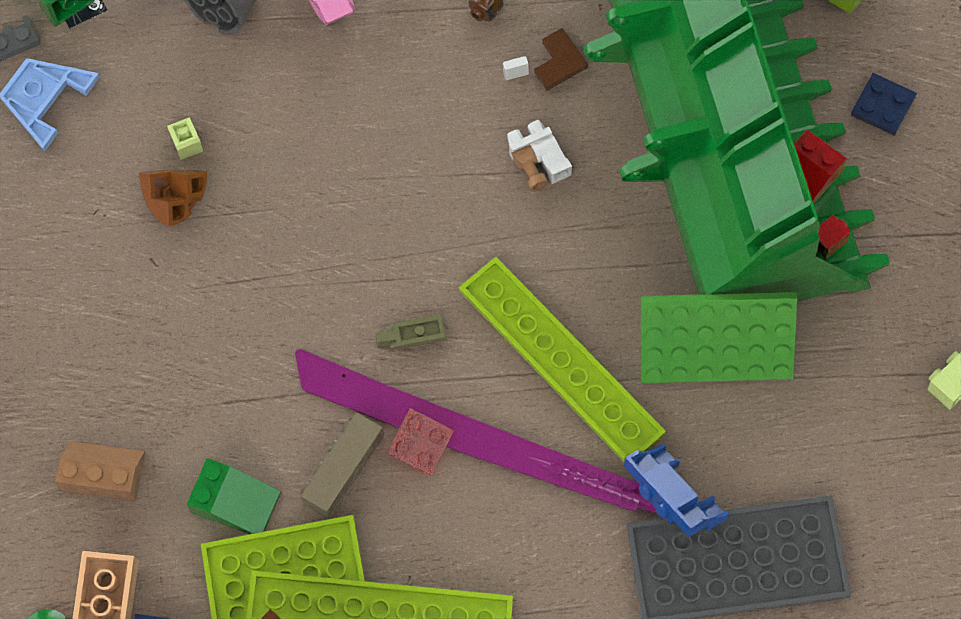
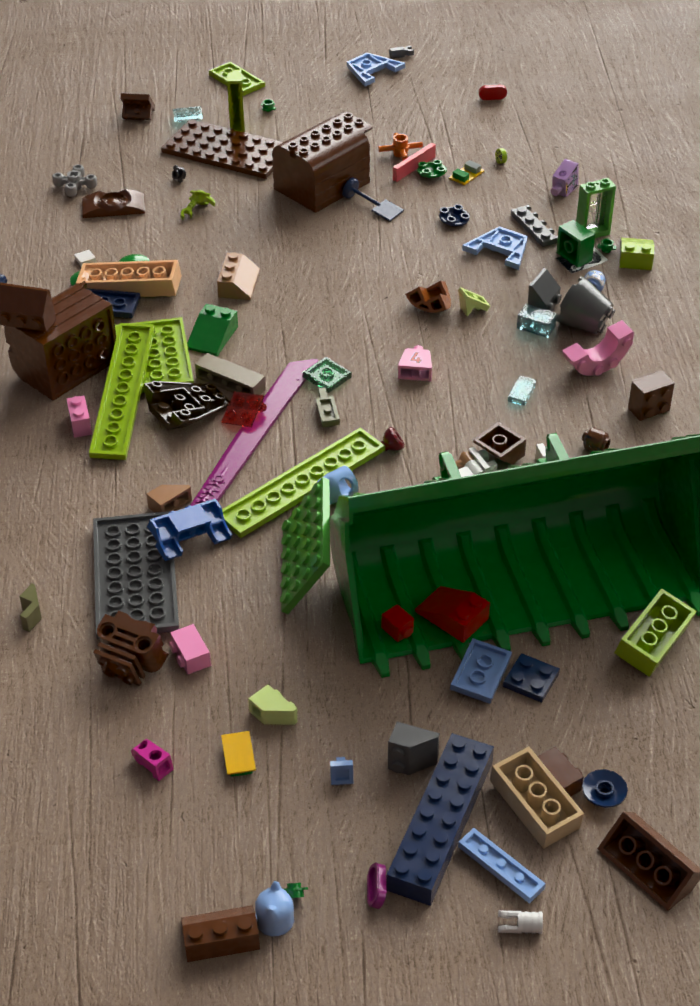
camera: 85 degrees right, 25 degrees down
none -> reddish brown piece [93,610,169,686]
none -> dark brown wedge [143,381,232,430]
none -> medium nougat slope [146,485,192,513]
none -> bright pink brick [169,624,211,674]
none -> clear green tile [302,357,352,393]
none -> light blue piece [317,466,359,505]
none -> dark red brick [381,427,405,451]
none -> bright pink torso [398,345,432,381]
none -> medium blue plate [450,639,512,704]
none -> reddish brown slope [473,422,526,465]
none -> clear light blue tile [508,376,536,406]
none -> clear light blue brick [517,304,557,338]
none -> dark grey slope [527,268,562,318]

